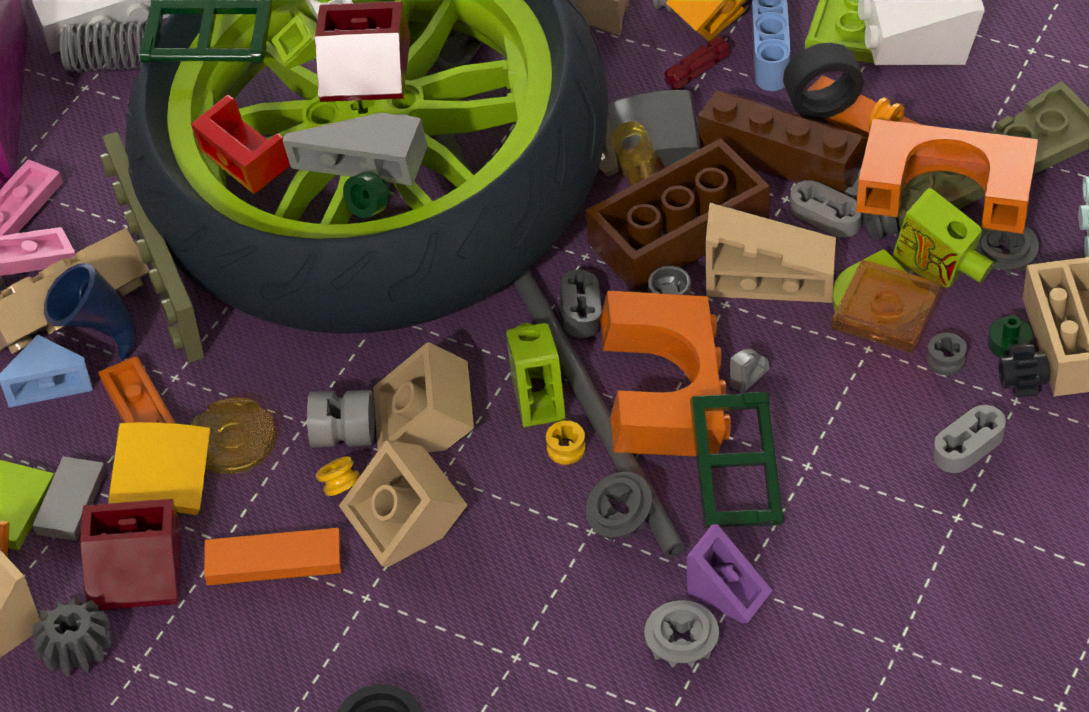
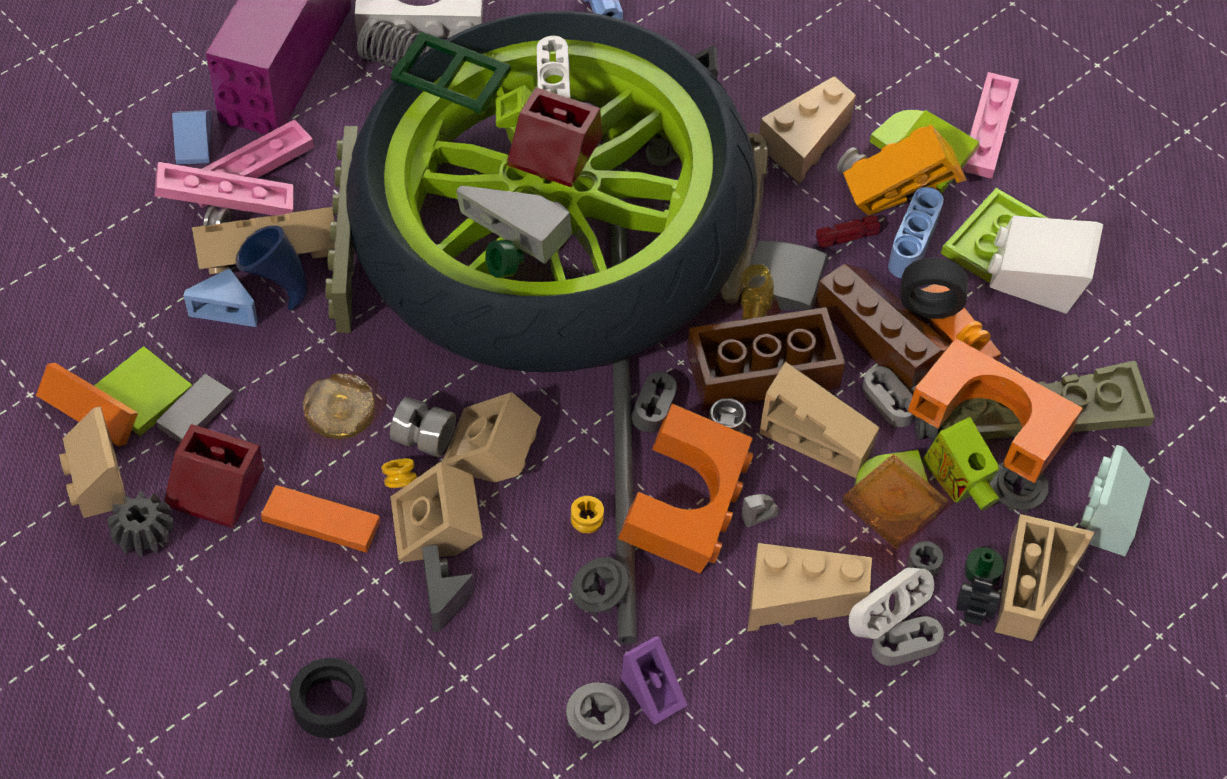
camera: 15 degrees right, 5 degrees up
orange tile [98,355,176,424] -> none
yellow slope [108,422,210,515] -> none
red panel [191,95,290,194] -> none
lime torso [506,323,566,428] -> none
dark green window [690,392,785,528] -> none
none -> dark grey slope [422,545,474,632]
none -> tan wedge [747,543,872,632]
none -> white beam [849,568,934,639]

